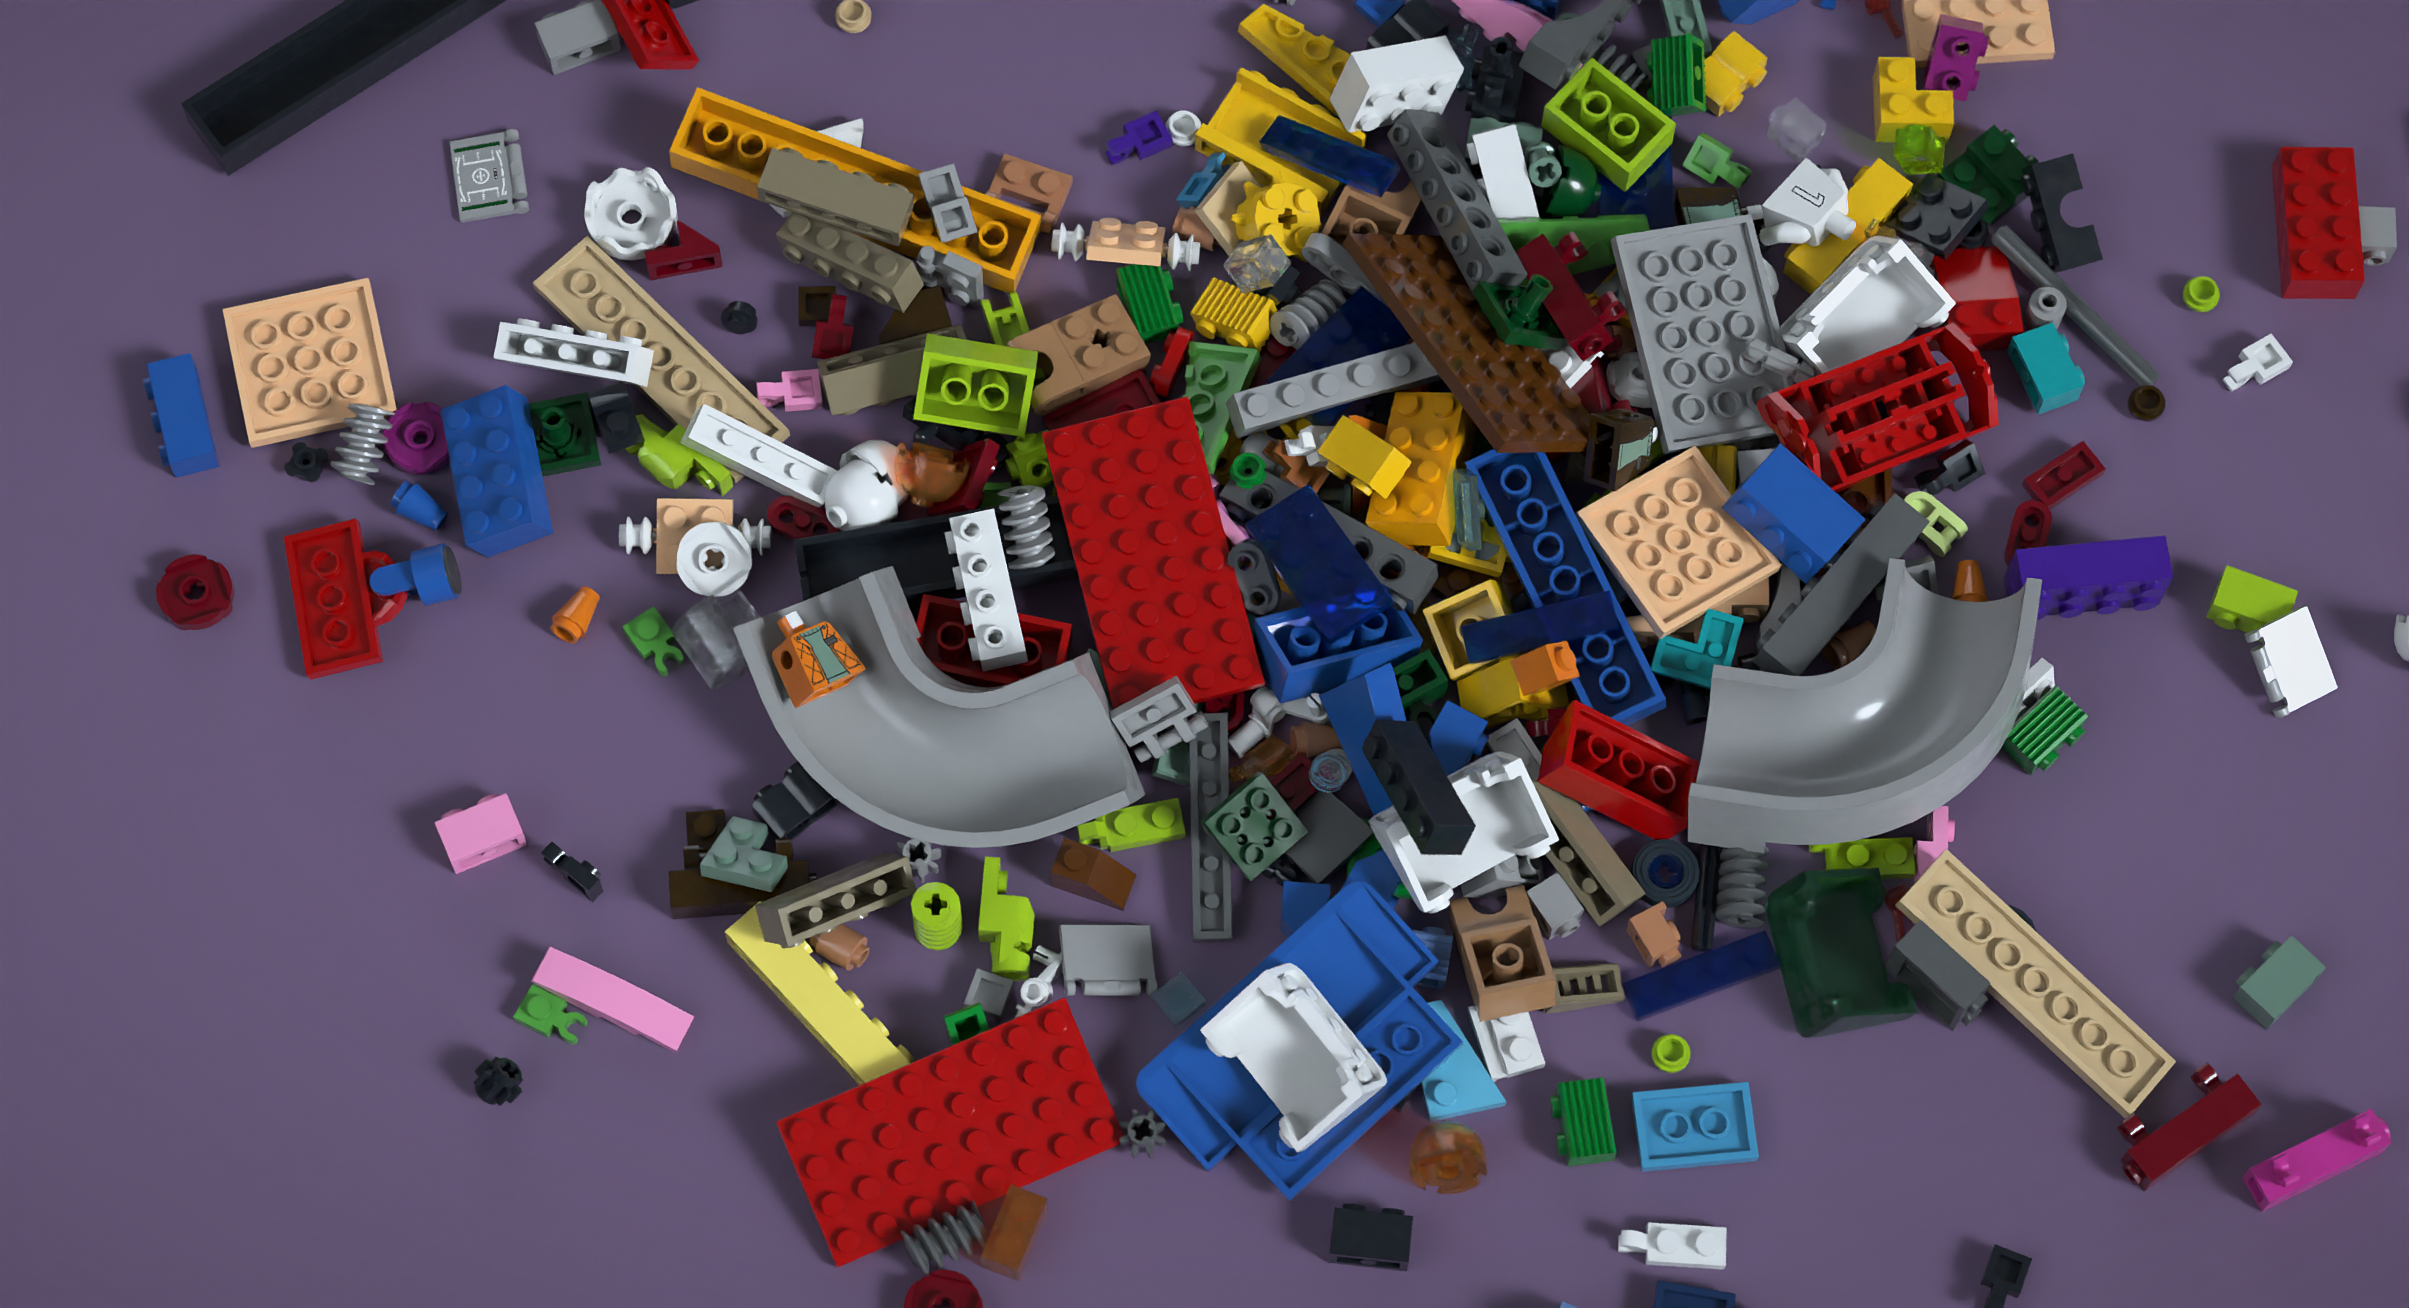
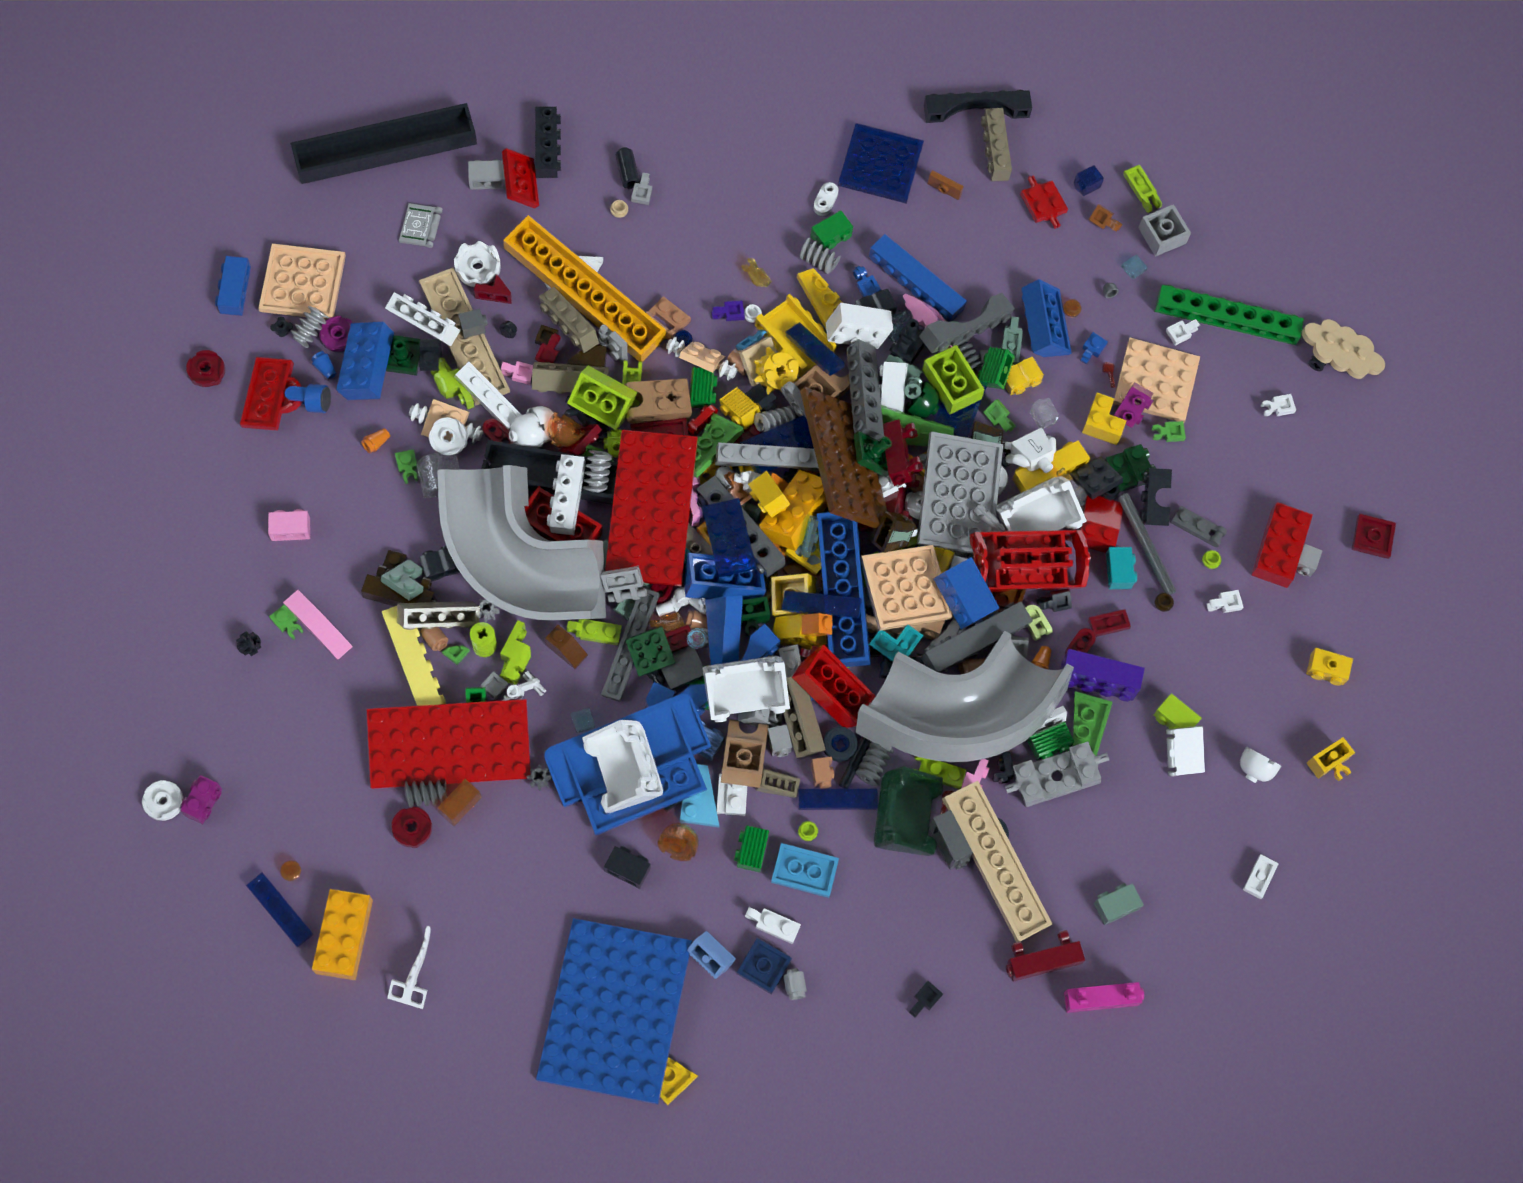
camera: 15 degrees right, 0 degrees up
black plate [541,841,603,902] -> none
dark tan brick [757,147,914,247] -> none
orange torso [772,611,866,709] -> none
light grey slope [918,163,978,243] -> none
light grey piece [1059,925,1157,996] -> none
clear brick [1223,234,1291,294] -> none
black plate [1228,539,1282,615] -> none
green plate [1229,453,1267,489] -> none
black brick [1362,720,1476,855] -> none
clear neon green brick [1893,124,1946,175] -> none
light grey brick [2024,287,2067,330] -> none
none -> bright green tile [442,645,470,665]
none -> dark grey brick [458,309,488,338]
none -> clear blue plate [674,330,693,347]
none -> clear yellow plate [741,258,772,287]
none -> black bracket [992,752,1015,784]
none -> light grey brick [1005,742,1109,807]
none -> bright green wing [1073,691,1112,756]
none -> bright green plate [1151,421,1186,442]
none -> dark grey plate [1171,506,1227,547]

